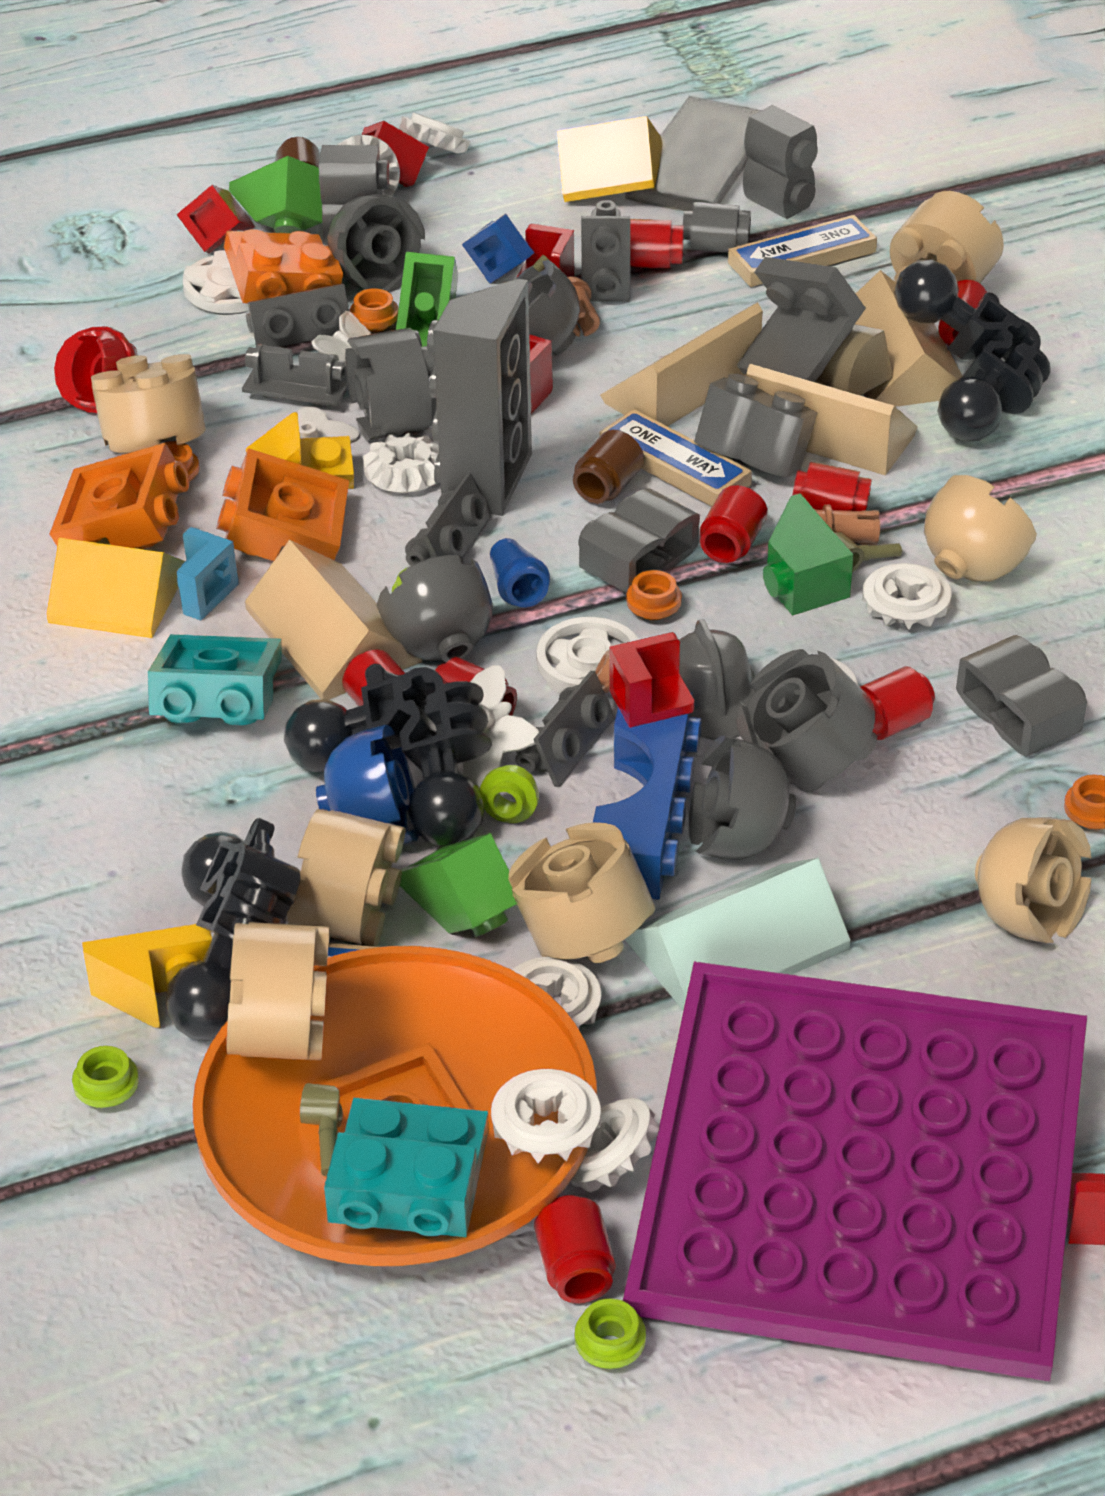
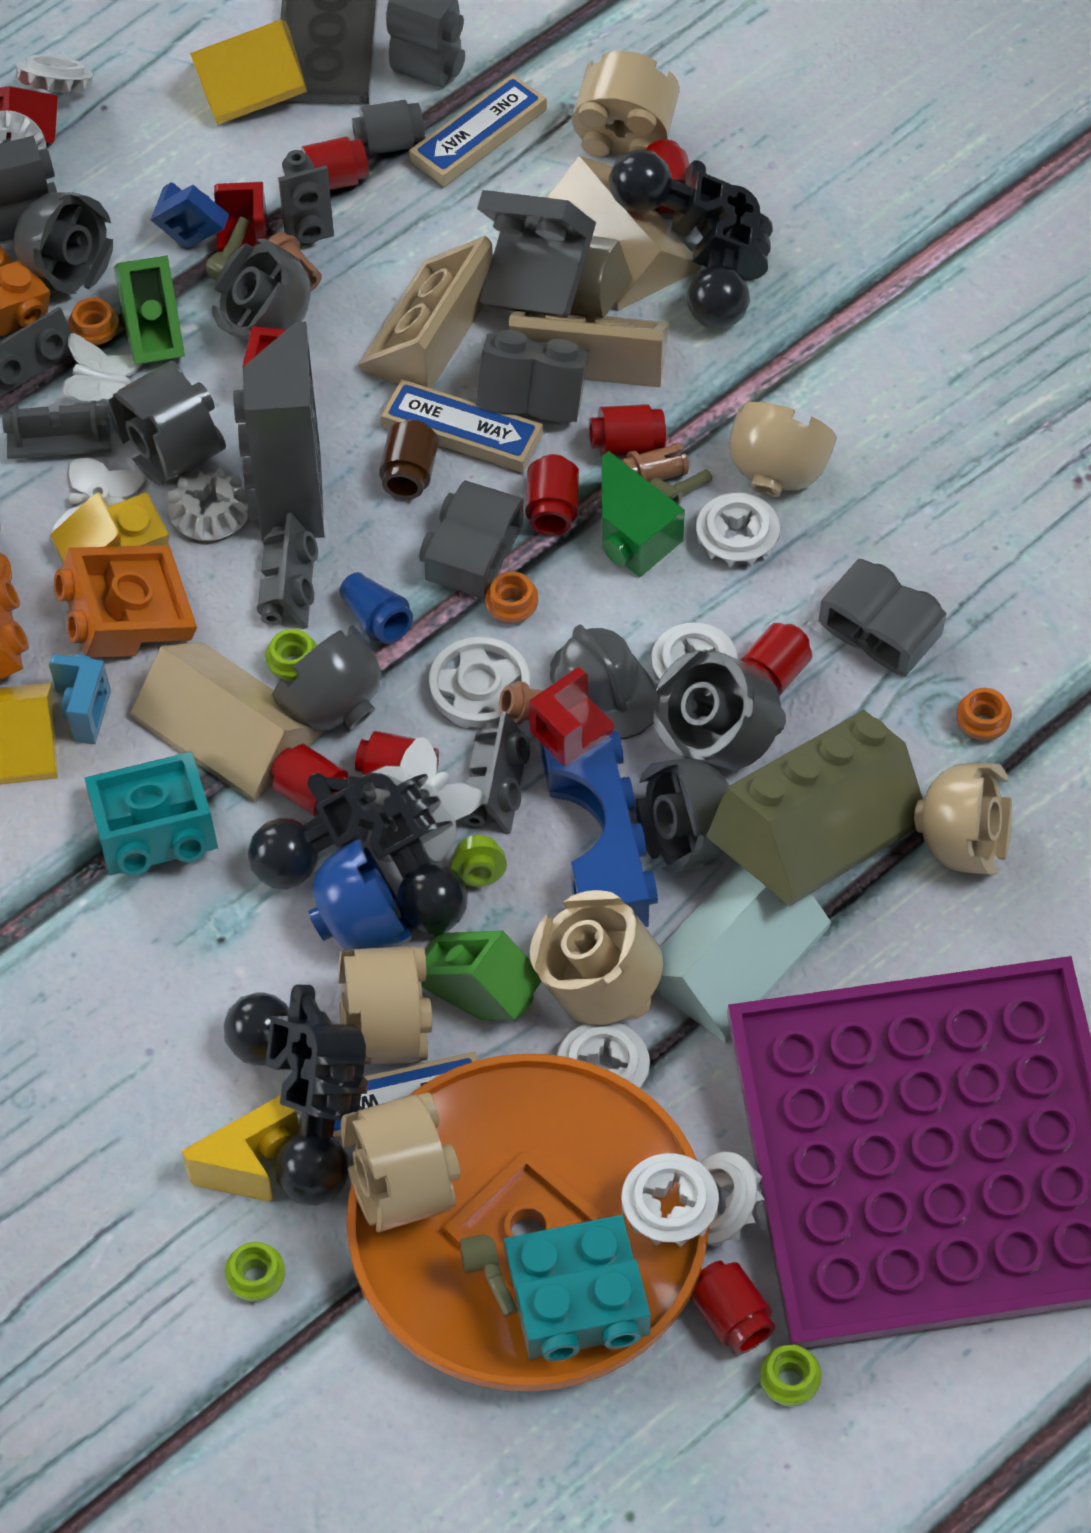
camera: 20 degrees left, 15 degrees up
none -> olive slope [706,710,923,906]

